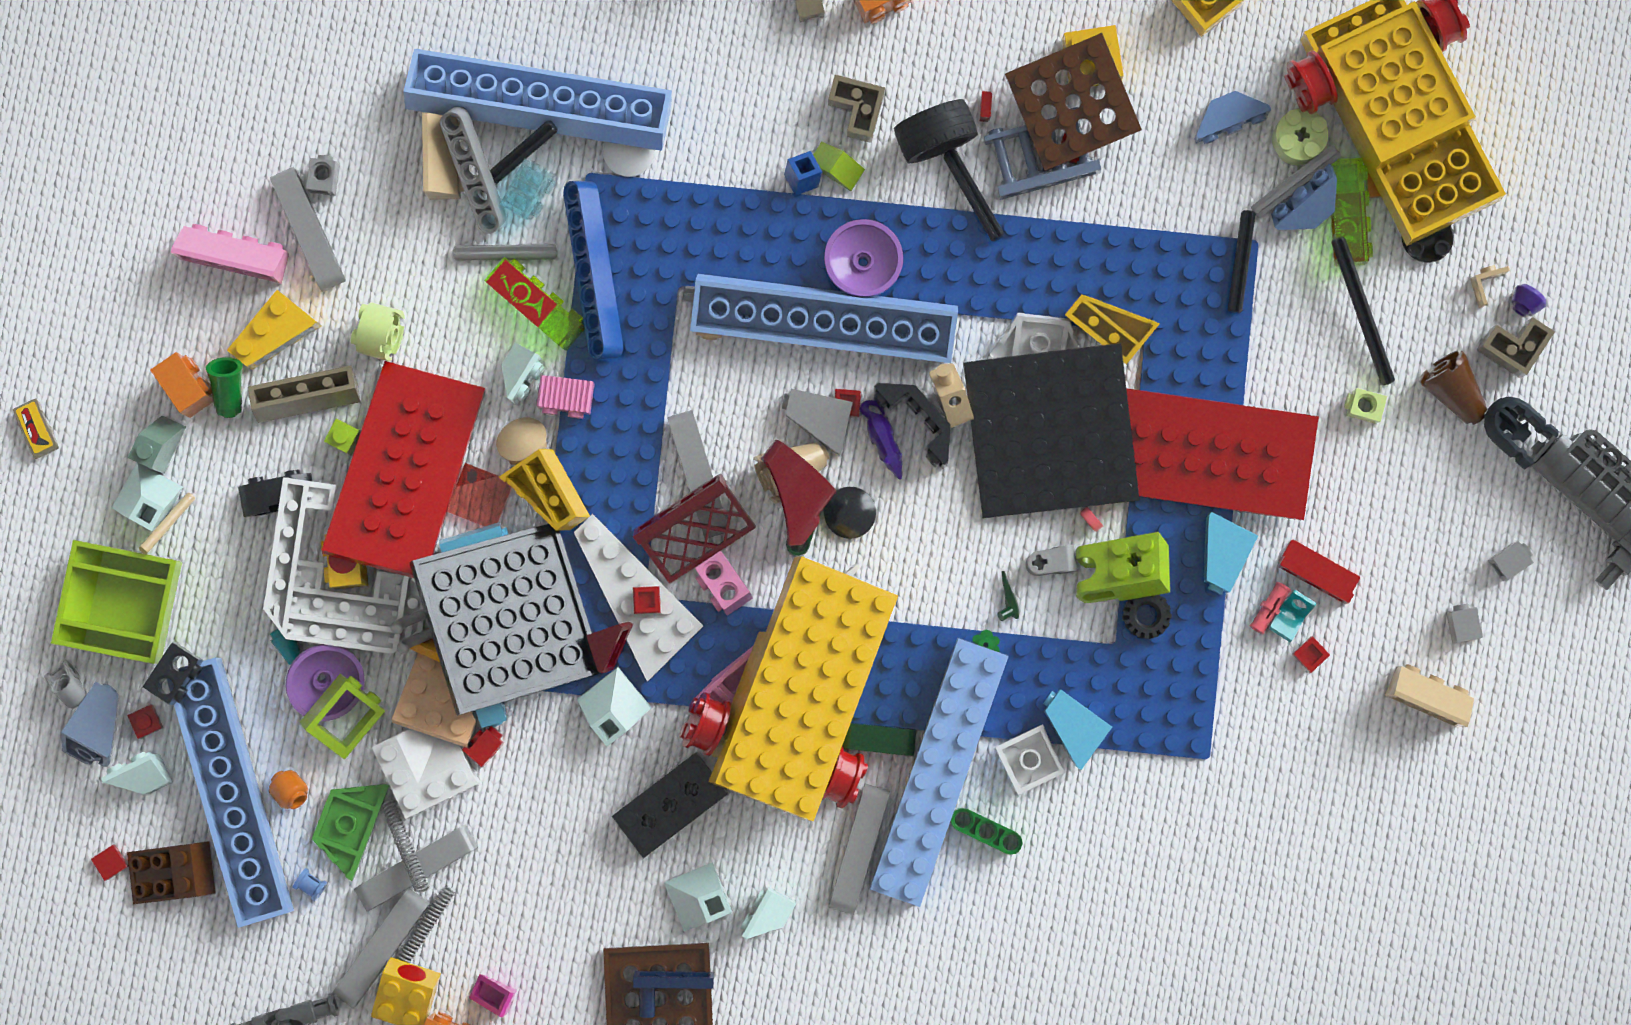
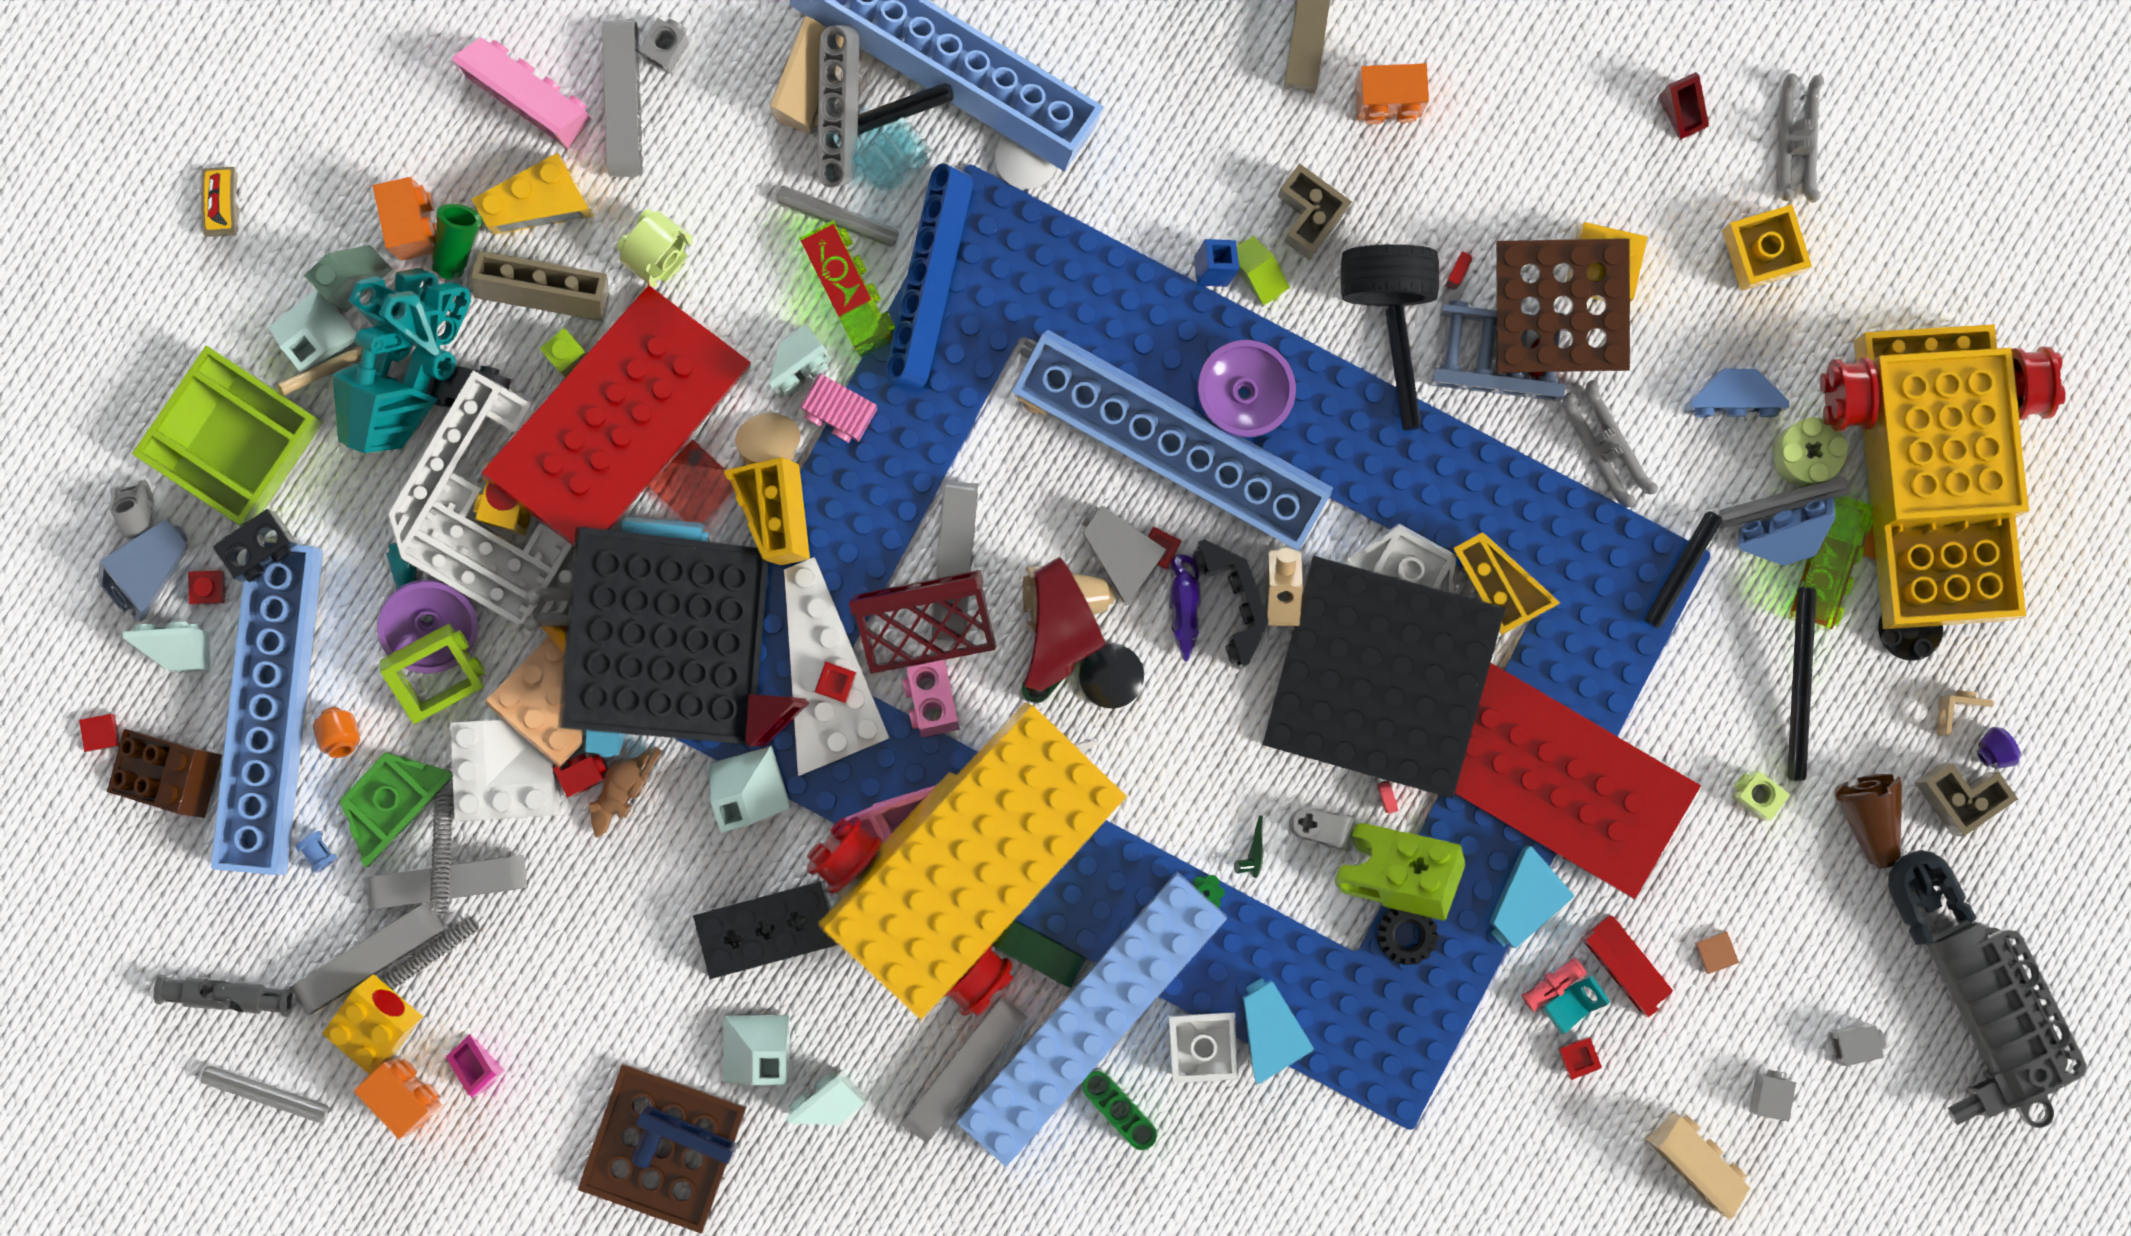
camera: 20 degrees right, 0 degrees up
none -> teal piece [333,268,471,453]
none -> medium nougat animal [589,746,663,838]
none -> light grey piece [1563,380,1658,508]
none -> nougat tile [1695,931,1739,974]

